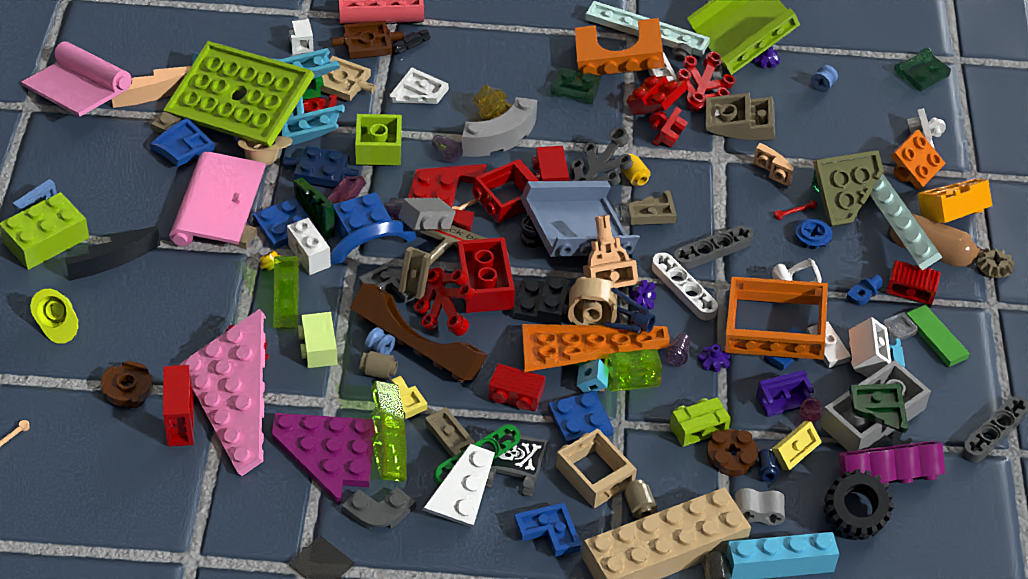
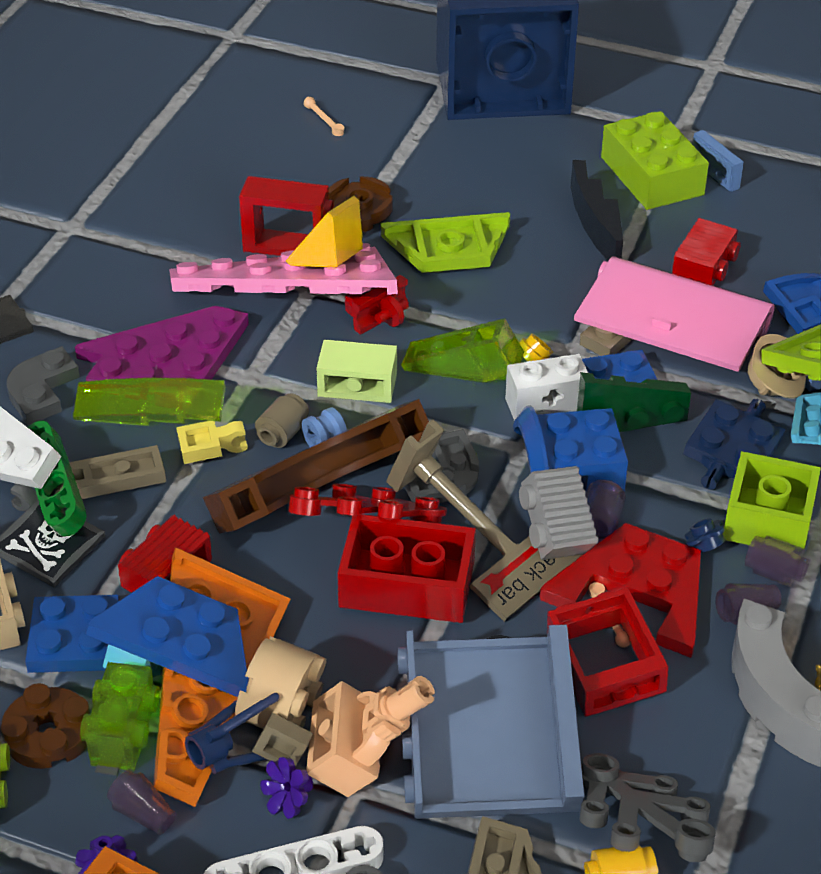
camera: 110 degrees right, 5 degrees down
neon yellow piece [30,288,78,344] -> none
clear pink plate [328,176,366,204] -> none
black plate [513,276,572,325] -> none
red brick [532,146,569,181] -> none
none -> reddish brown plate [1,683,93,769]
none -> blue wing [85,576,249,697]
none -> dark tan plate [252,713,313,767]
none -> yellow slope [286,196,363,267]
none -> lime wing [381,212,510,273]
none -> red brick [672,218,741,286]
none -> dark blue plate [684,518,725,553]
none -> clear purple brick [745,535,810,587]

